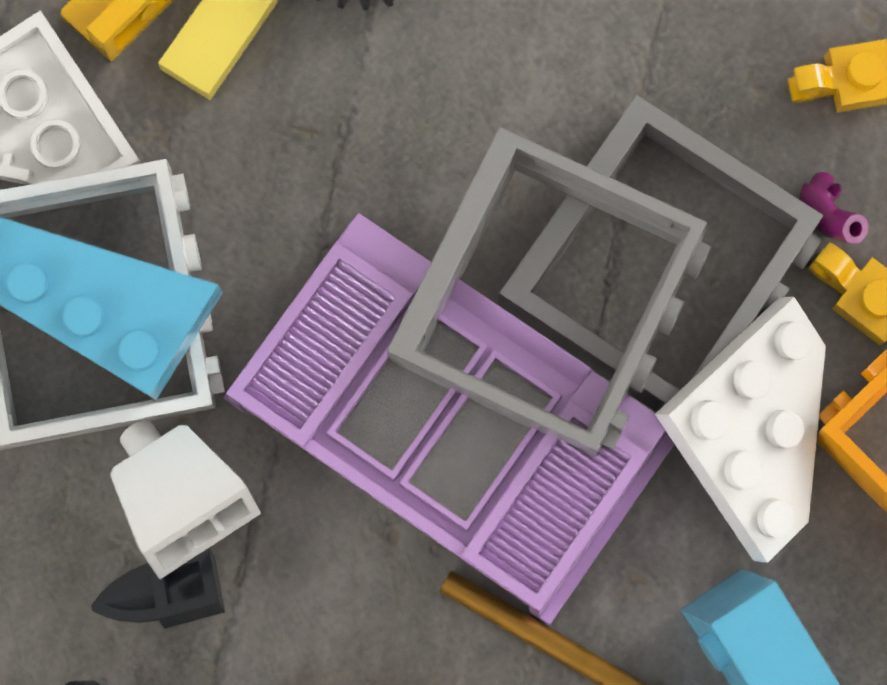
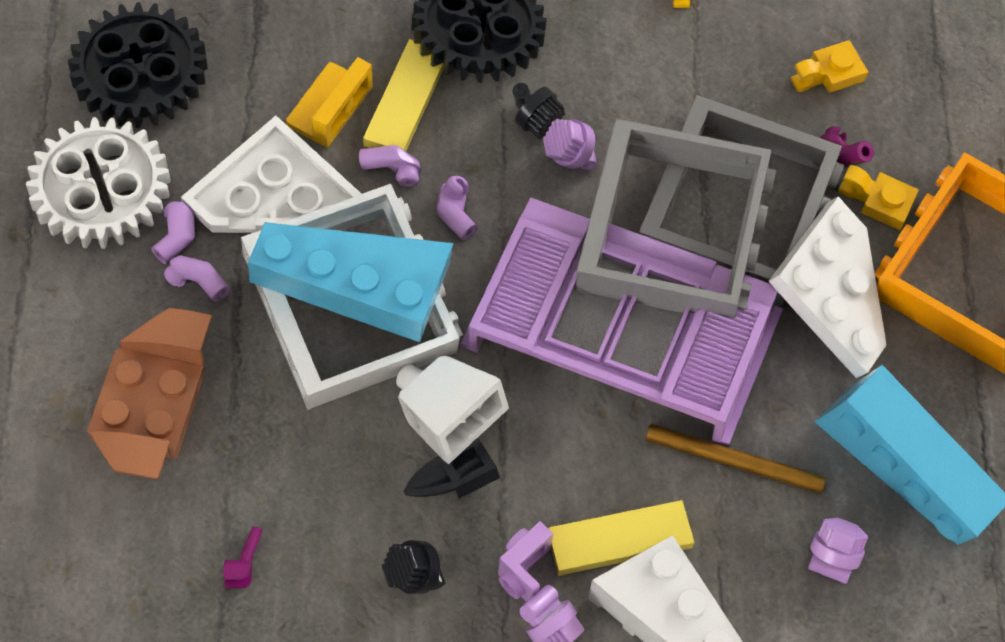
camera: 15 degrees left, 15 degrees down
none -> lavender arm [359,145,421,187]
none -> lavender arm [436,176,477,241]
none -> black piece [512,83,566,139]
none -> lavender piece [543,119,597,170]

